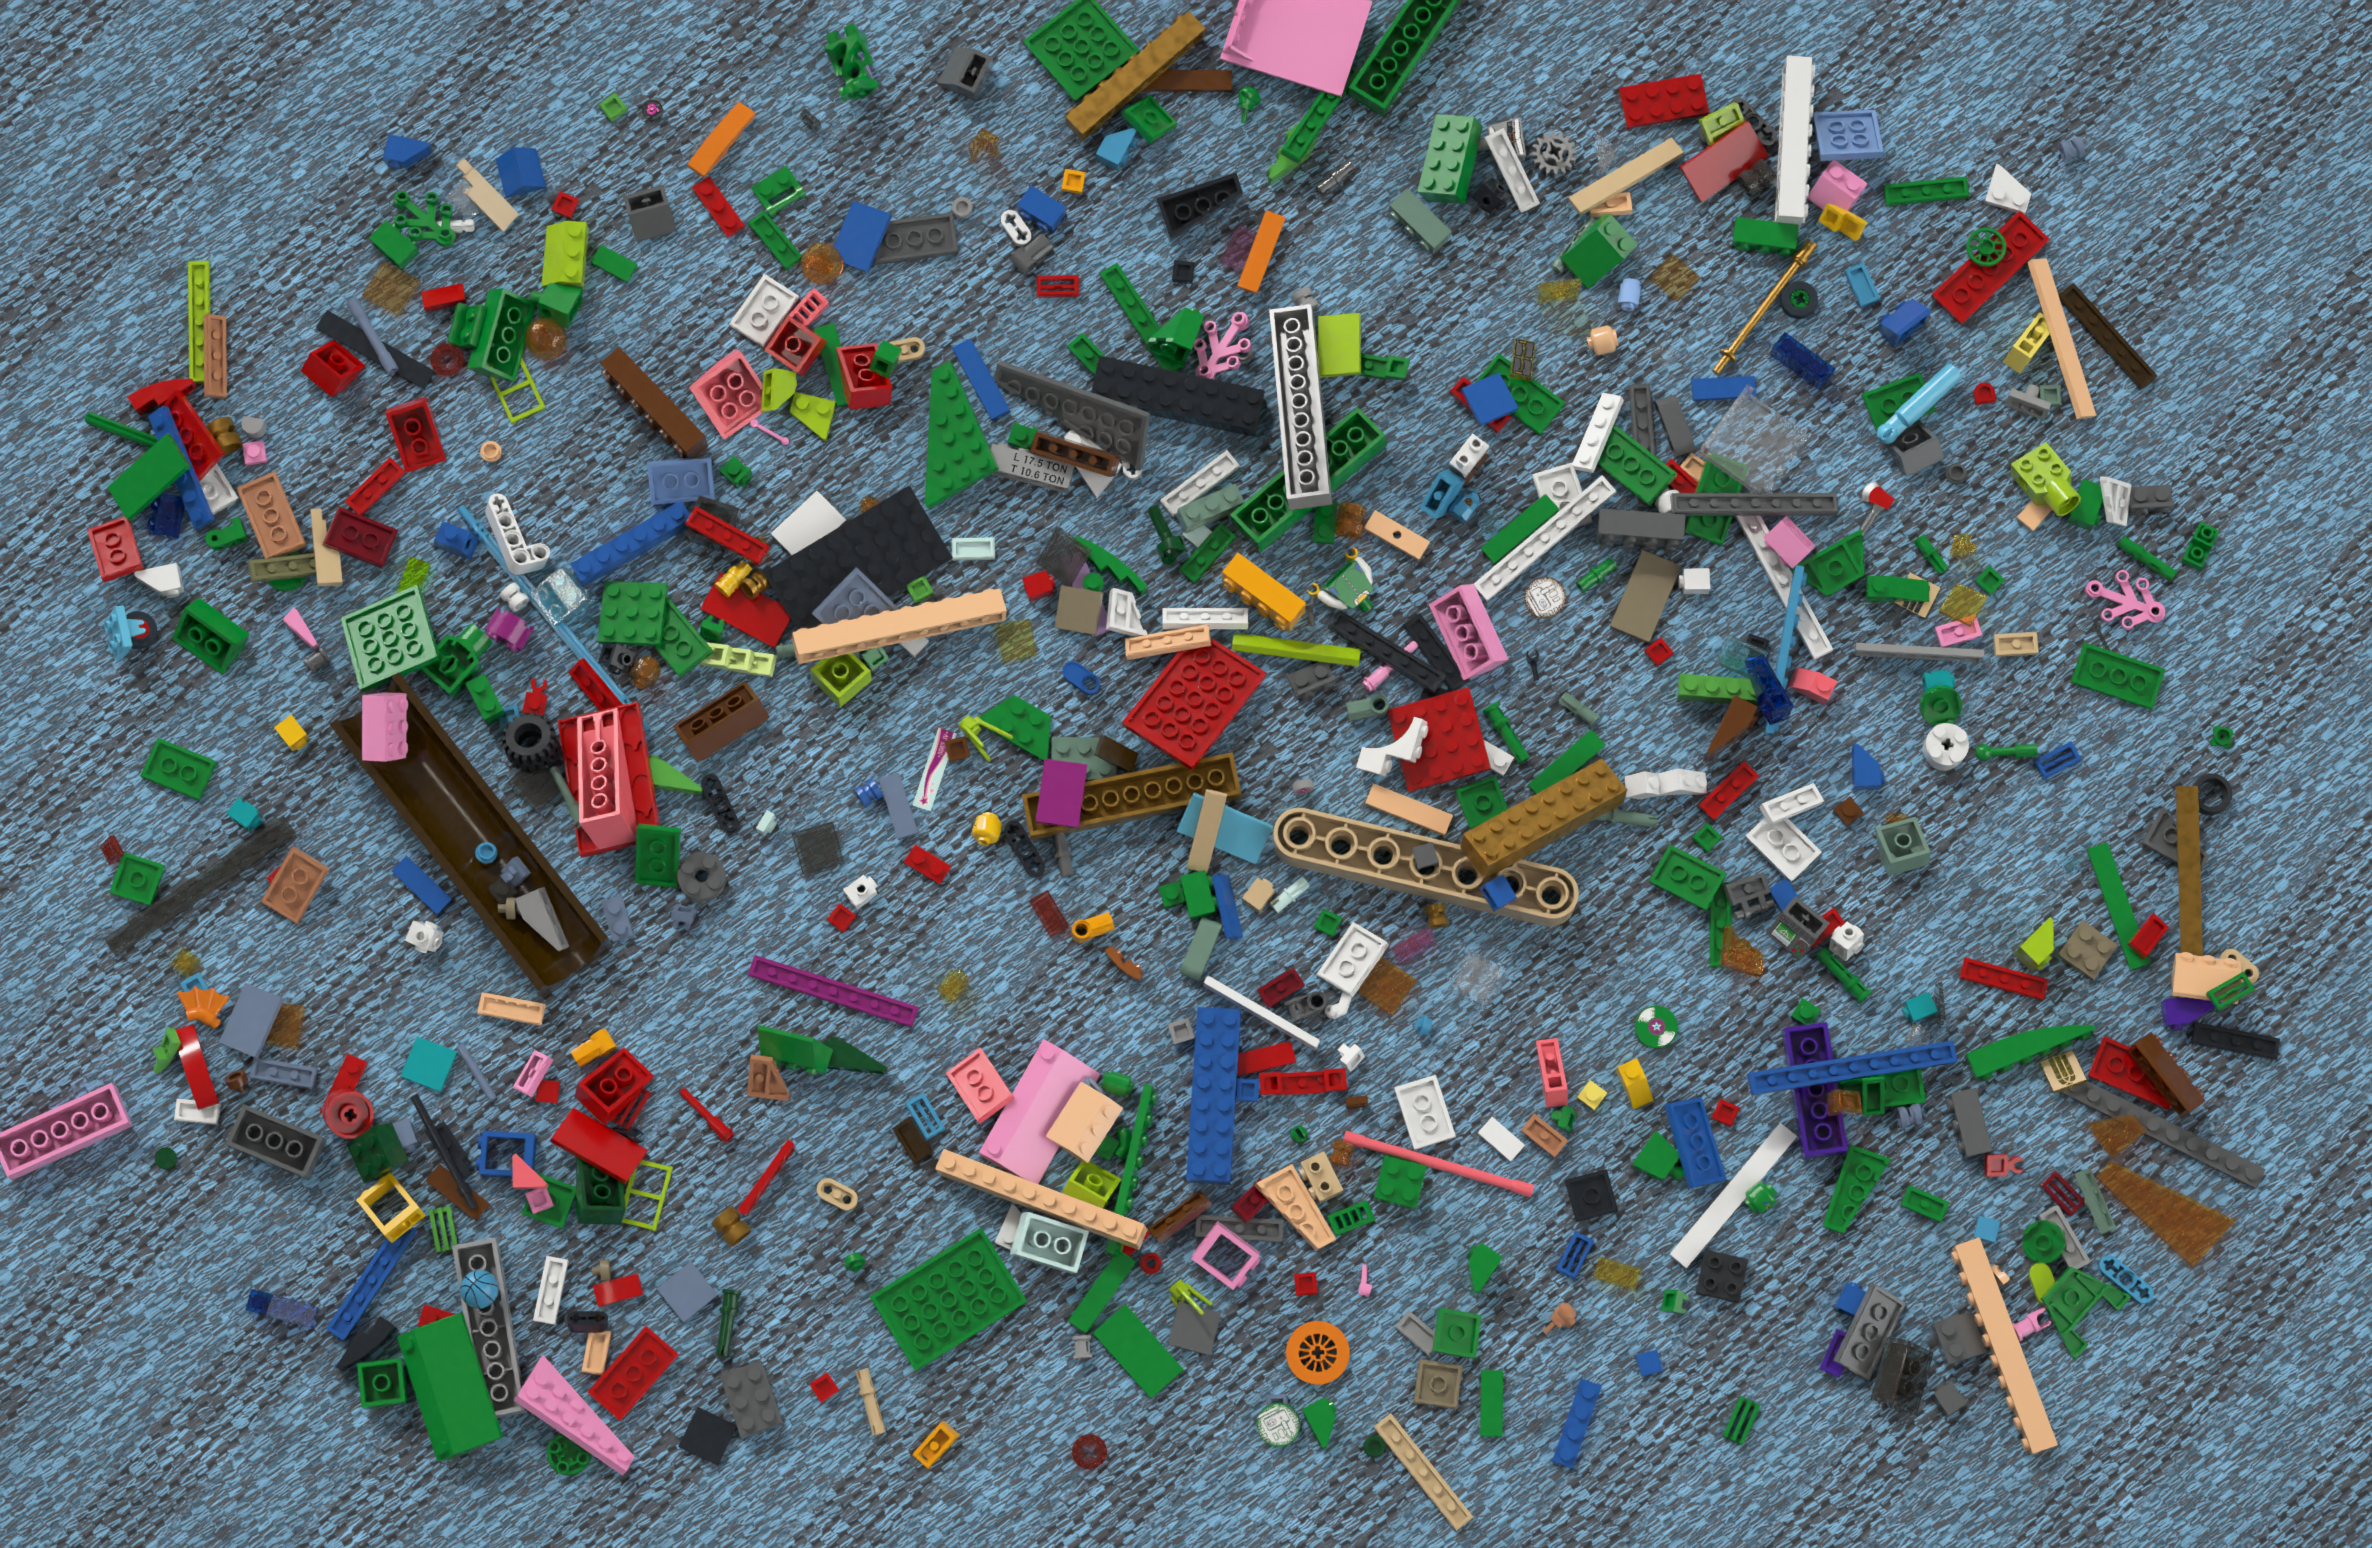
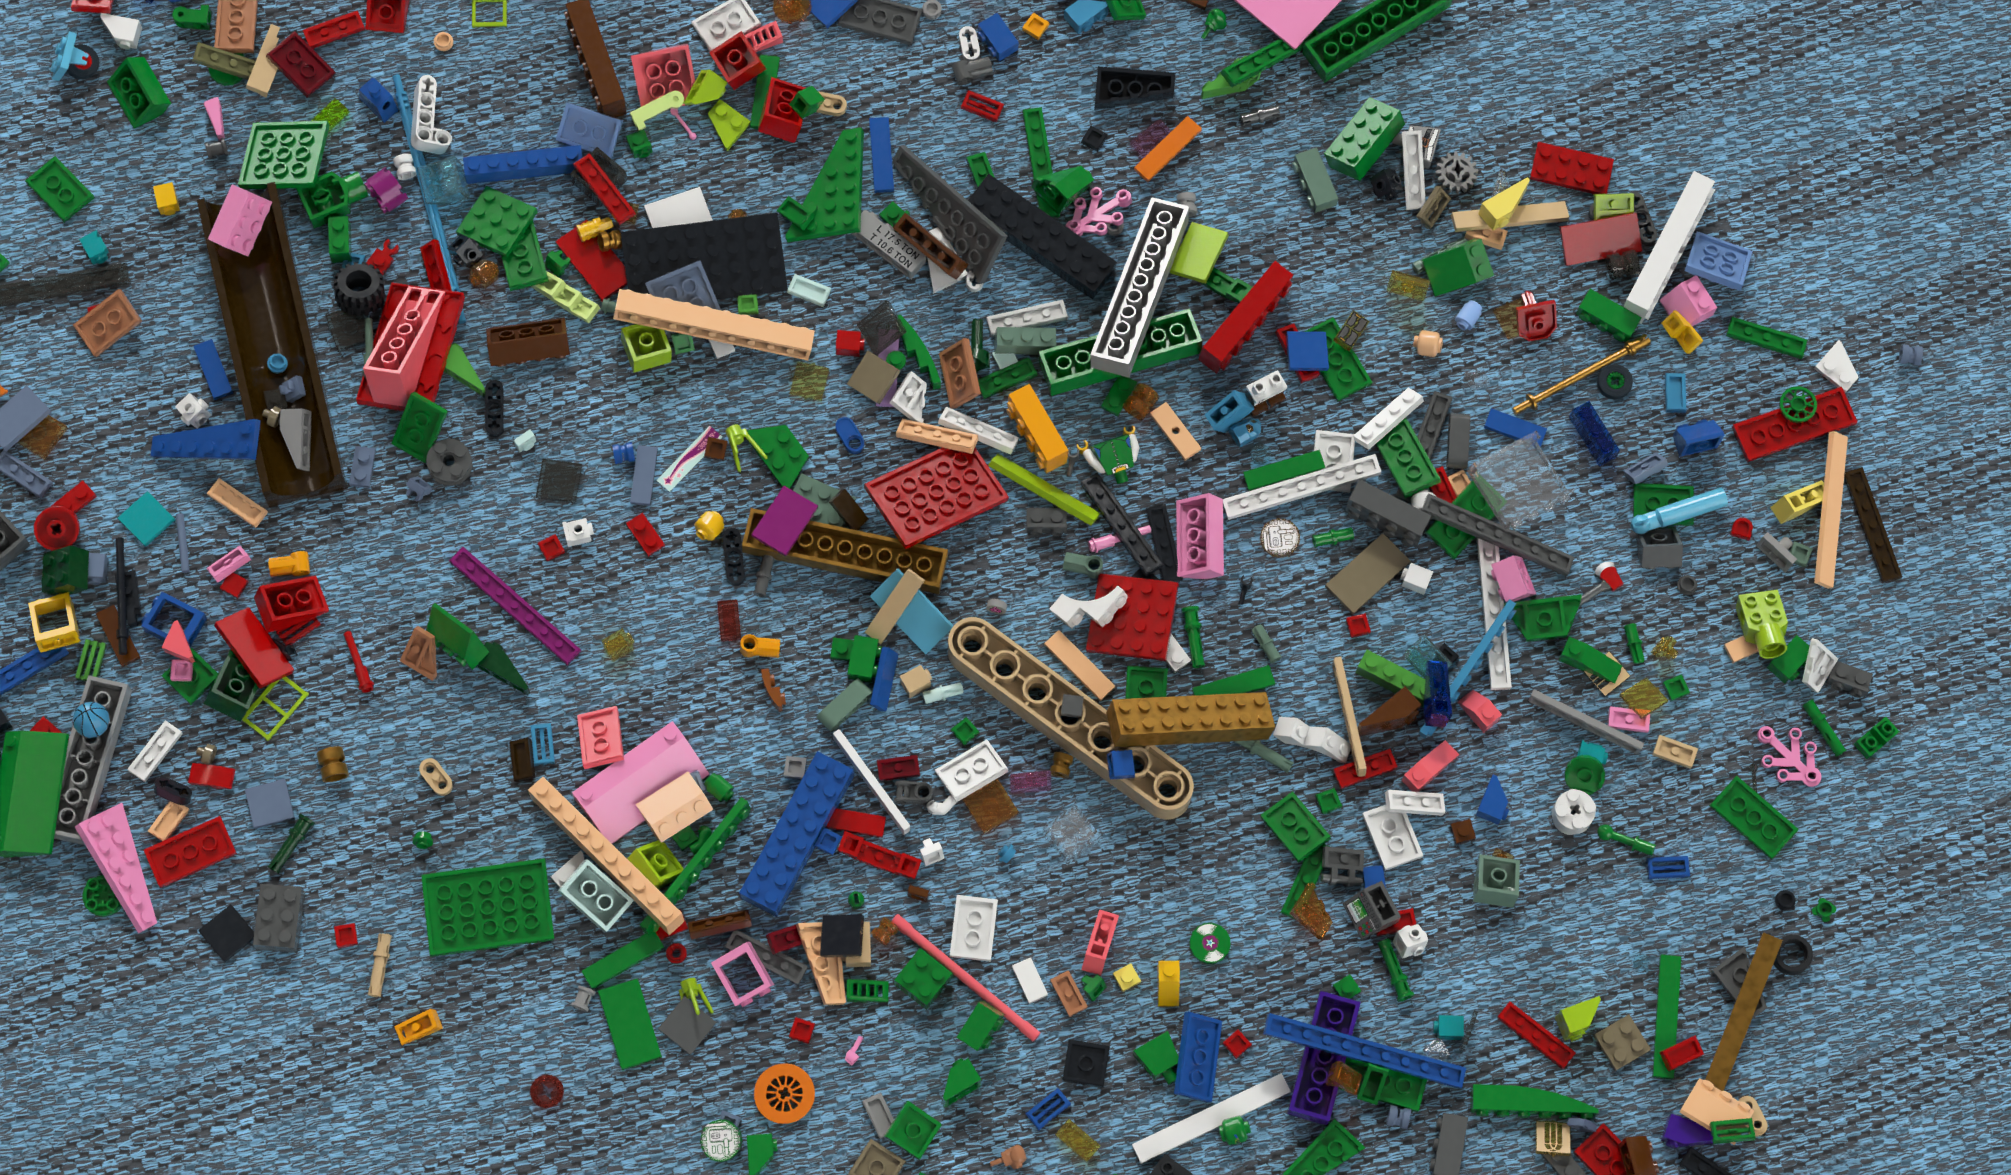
camera: 20 degrees right, 5 degrees down
red tile [737,1139,796,1217] -> none
none -> blue wing [150,419,261,460]
none -> yellowish green leg [629,91,684,131]
none -> green tile [777,196,816,231]
none -> black tile [820,914,864,958]
none -> nougat tile [939,338,981,409]
none -> green brick [956,1001,1005,1051]
none -> red brick [1198,261,1294,374]
none -> tan tile [1333,657,1367,777]
none -> coral slope [1401,740,1459,792]
none -> dark tan tile [1416,186,1451,229]
none -> light yellow slope [1478,177,1530,230]
none -> red piece [1516,291,1557,342]
none -> sand blue tile [1567,1118,1597,1133]
none -> sand blue plate [1623,452,1669,484]
none -> black plate [1775,890,1796,911]

